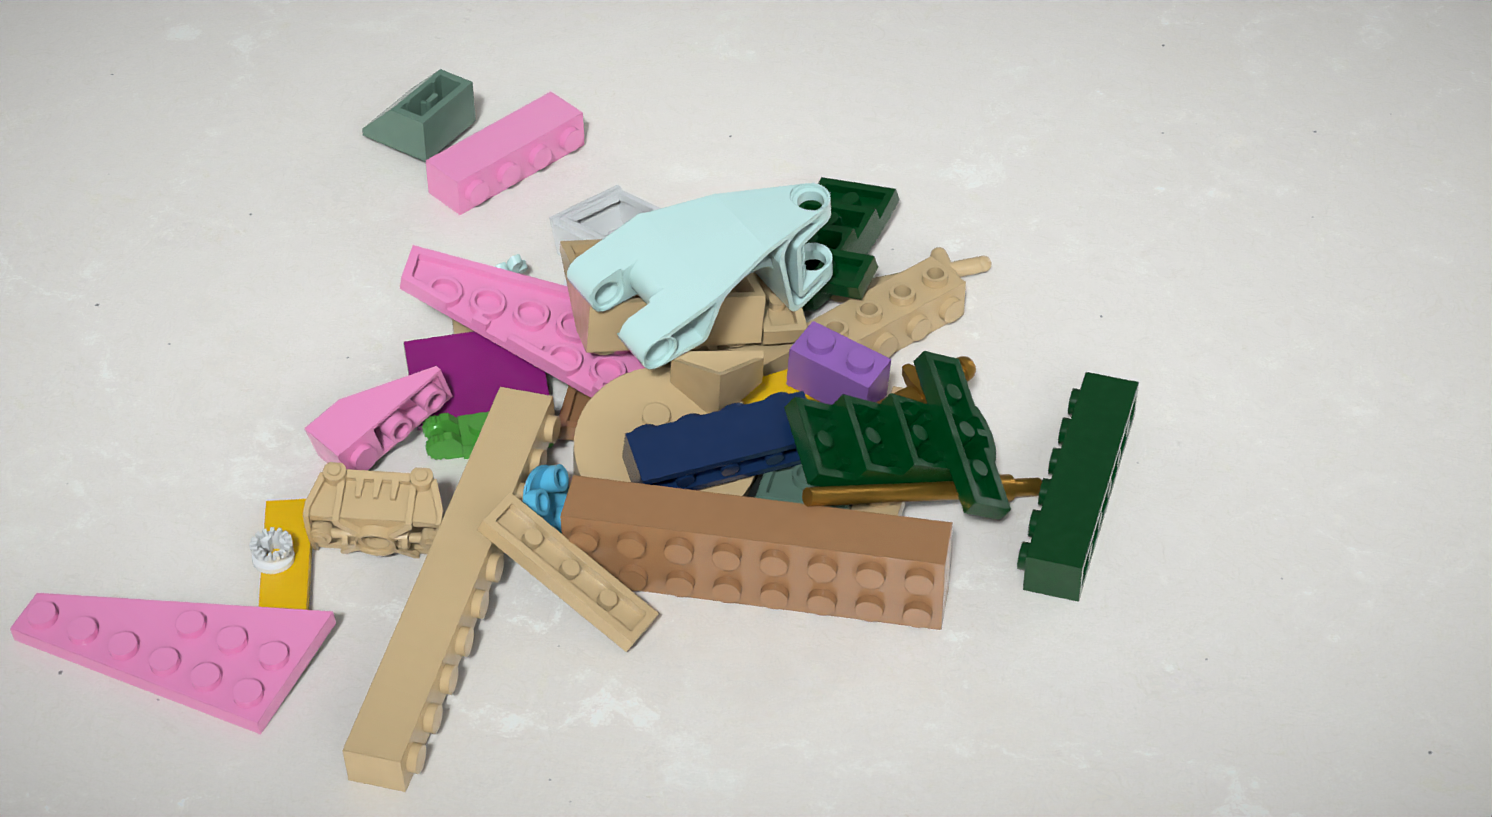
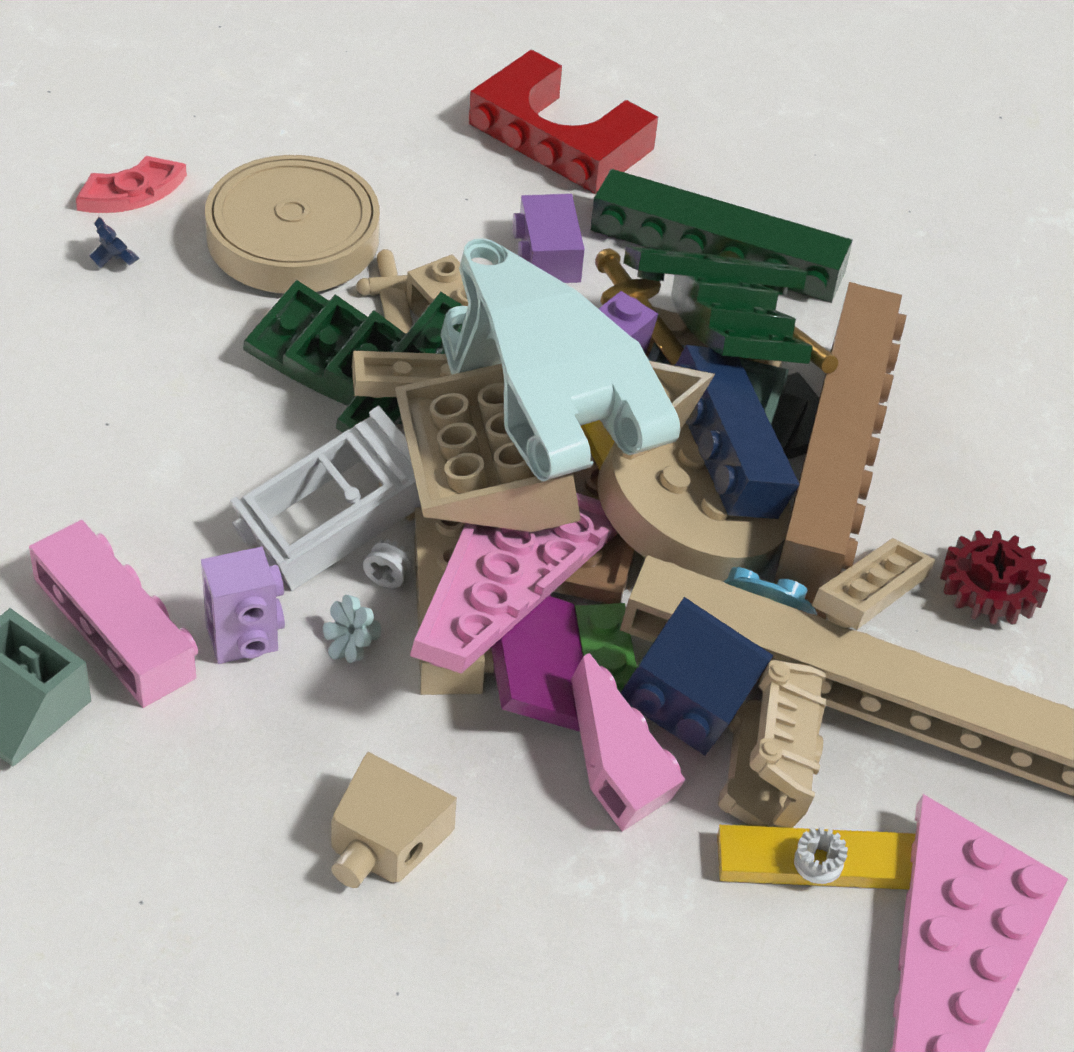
camera: 90 degrees left, 5 degrees up
none -> coral tile [76,156,187,213]
none -> dark blue plant [89,217,140,268]
none -> lavender brick [201,546,285,664]
none -> tan brick [205,155,380,293]
none -> tan torso [331,751,457,888]
none -> red arch [469,49,658,194]
none -> medium lavender brick [513,194,585,283]
none -> dark blue slope [620,597,773,756]
none -> dark red gear [940,530,1051,625]

